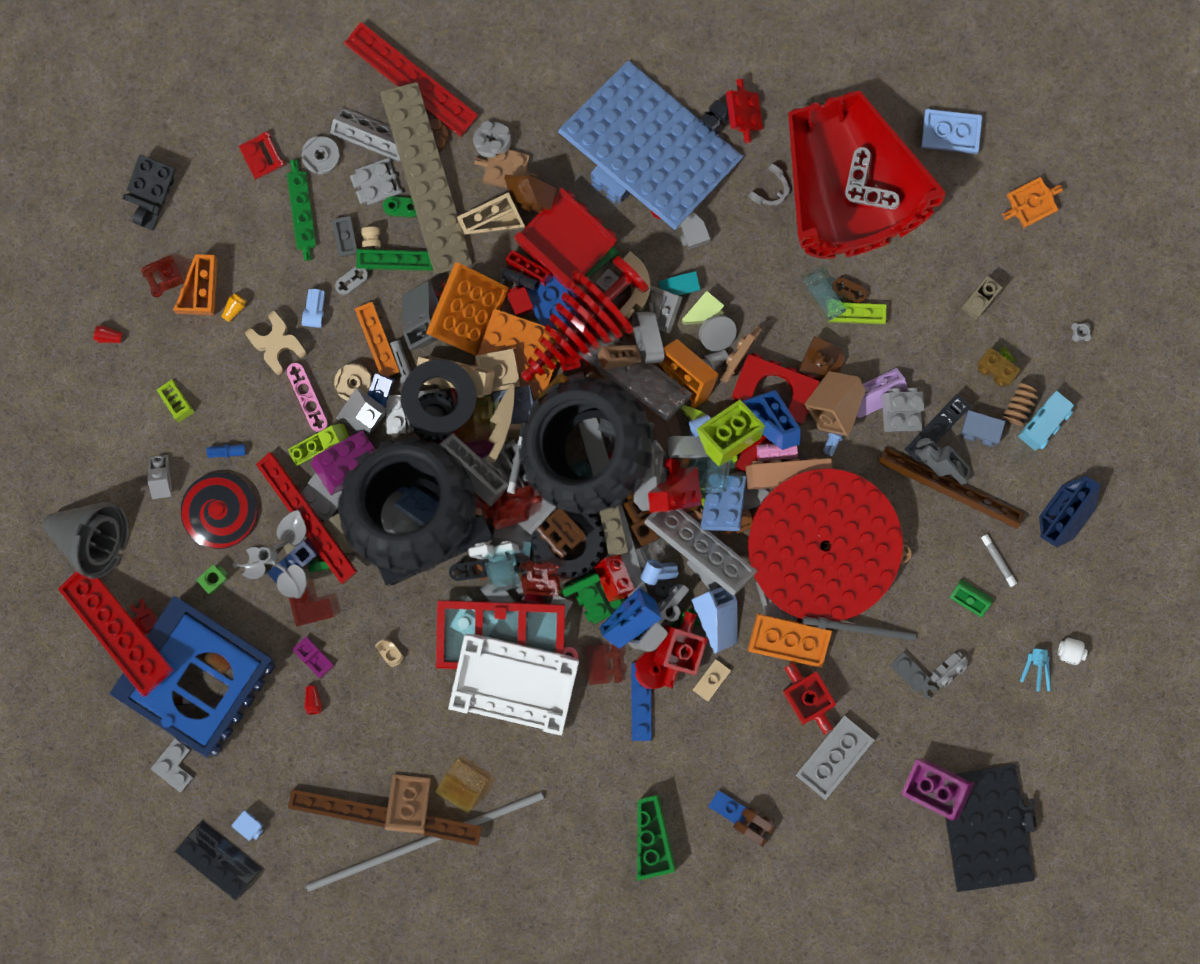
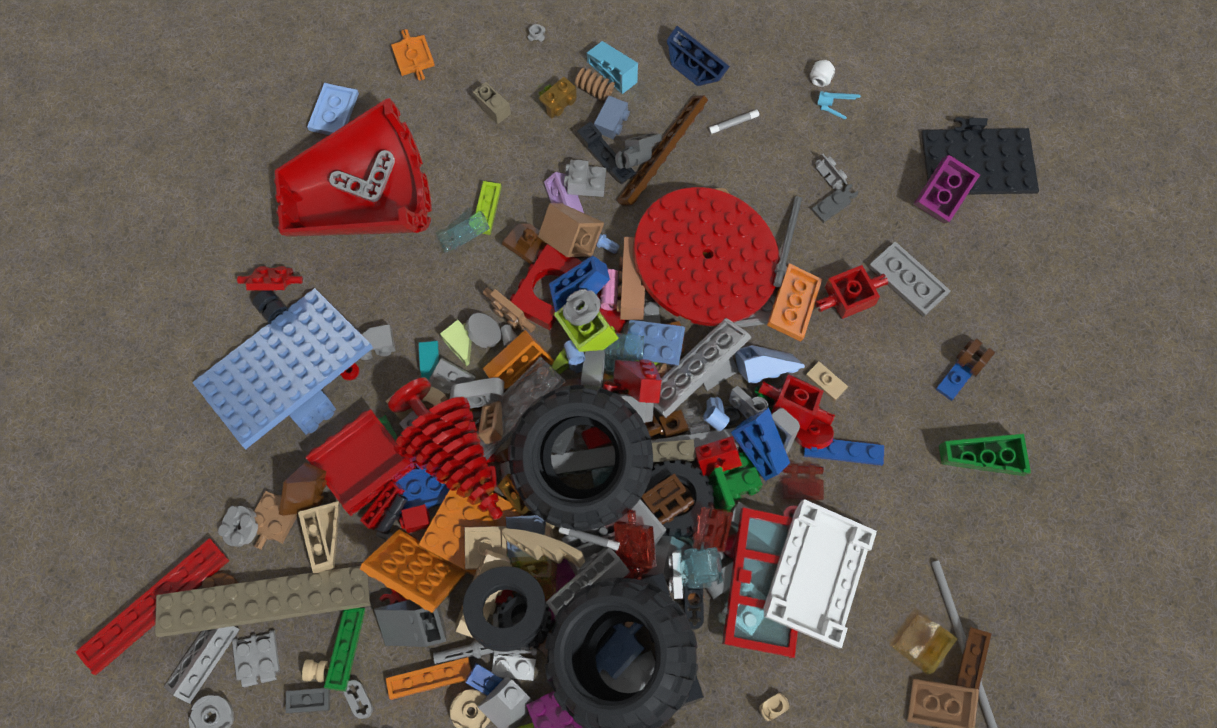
camera: 80 degrees left, 15 degrees down
green plate [383,197,417,218] -> none
light grey piece [748,164,789,206] -> none
reddish brown beam [832,278,867,303] -> none
green slope [949,579,993,618] -> none
none -> light grey tile [563,289,600,326]

